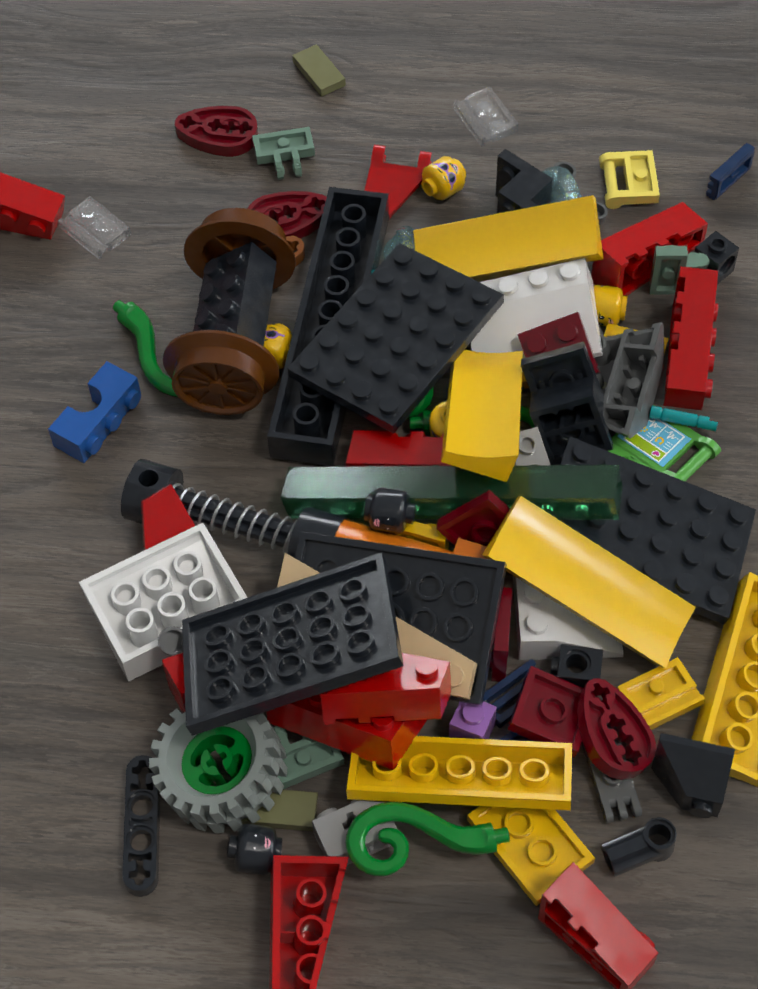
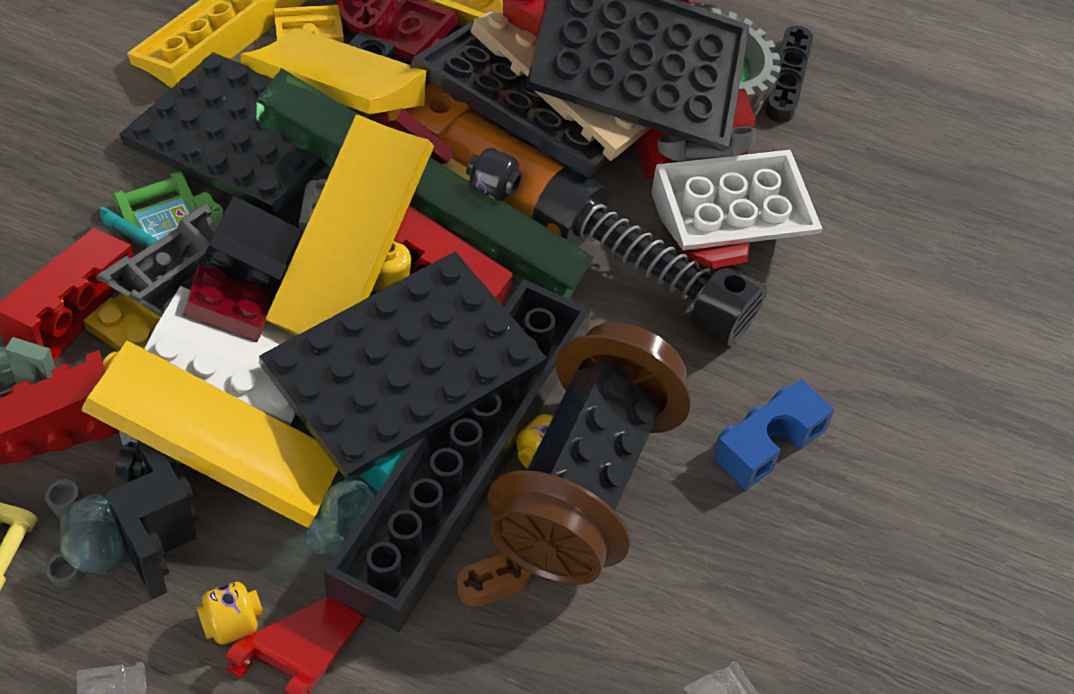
camera: 170 degrees left, 5 degrees down
green plant [113,300,179,398] -> none
dark red piece [247,191,327,239] -> none

